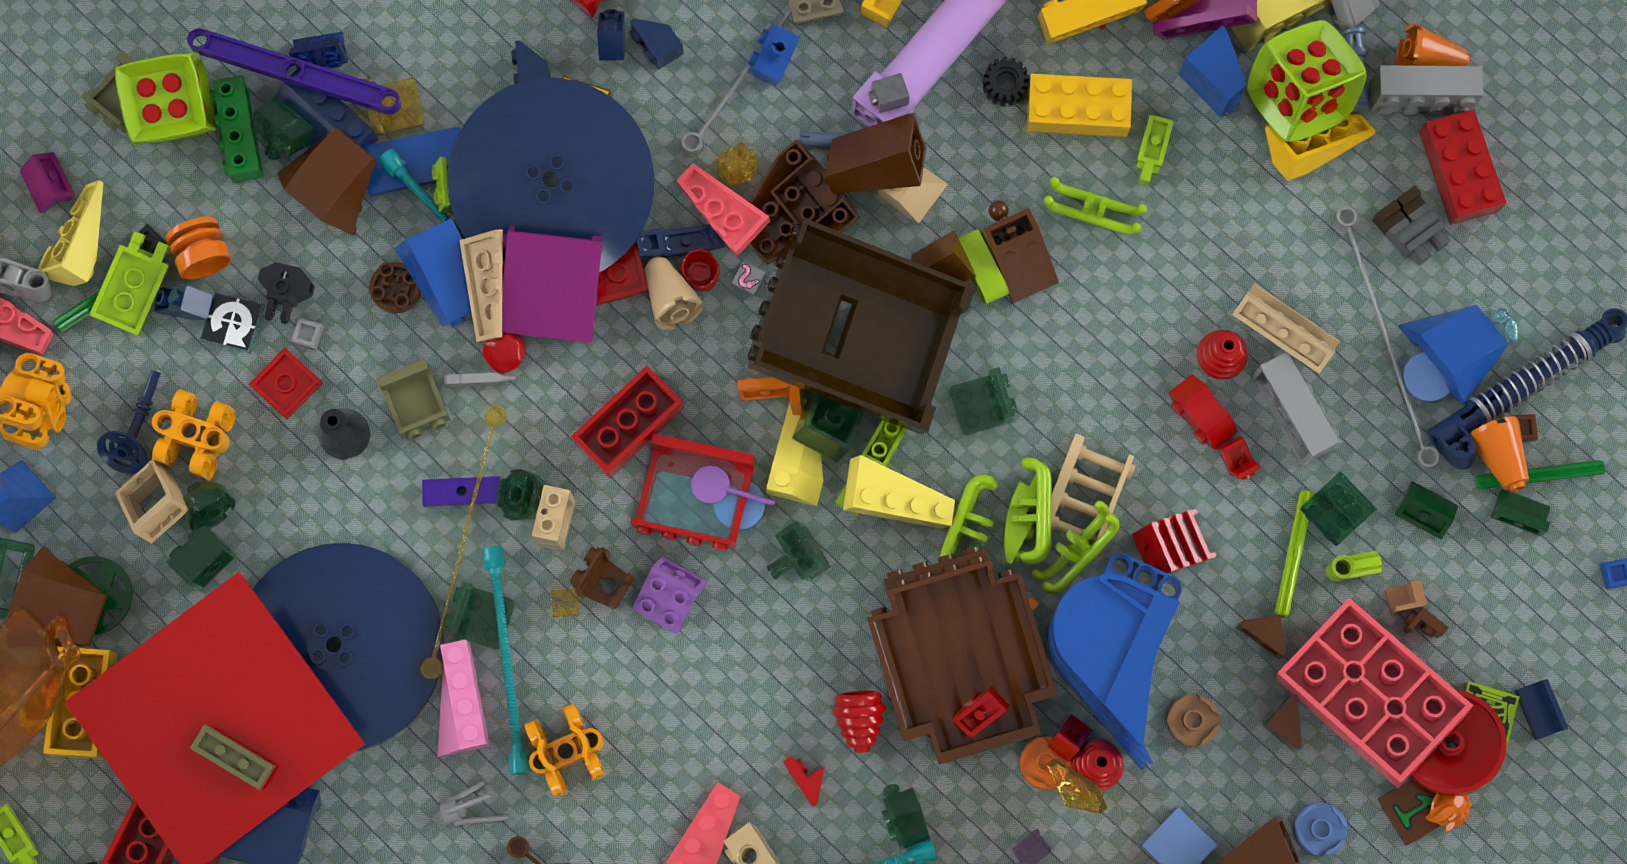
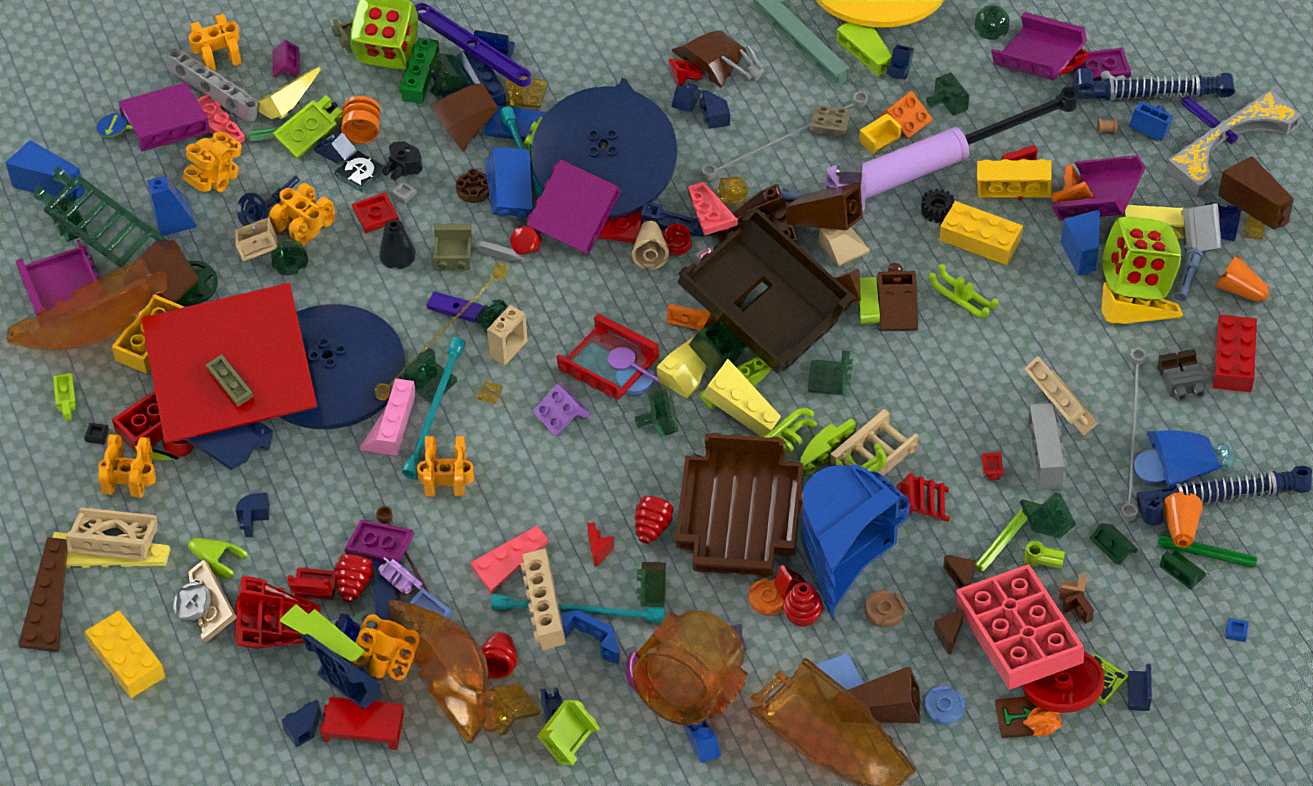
camera: 25 degrees right, 25 degrees down
clear green brick [166,524,238,591] -> none
light grey plant [440,781,509,827] -> none
tan wing [459,230,503,342] -> none
reddish brown piece [570,547,635,609] -> none
red brick [571,366,684,479] -> none
blue brick [748,24,800,86] -> none
red slope [952,687,1010,738] -> none
lime piece [1011,457,1051,565] -> none
clear yellow wing [1046,758,1108,814] -> none
lime hinge [1136,114,1174,186] -> none
red brick [1168,374,1238,450] -> none
red piece [1197,329,1248,380] -> none
light grey brick [1369,65,1484,115] -> none
reddish brown tile [1509,414,1538,442] -> none

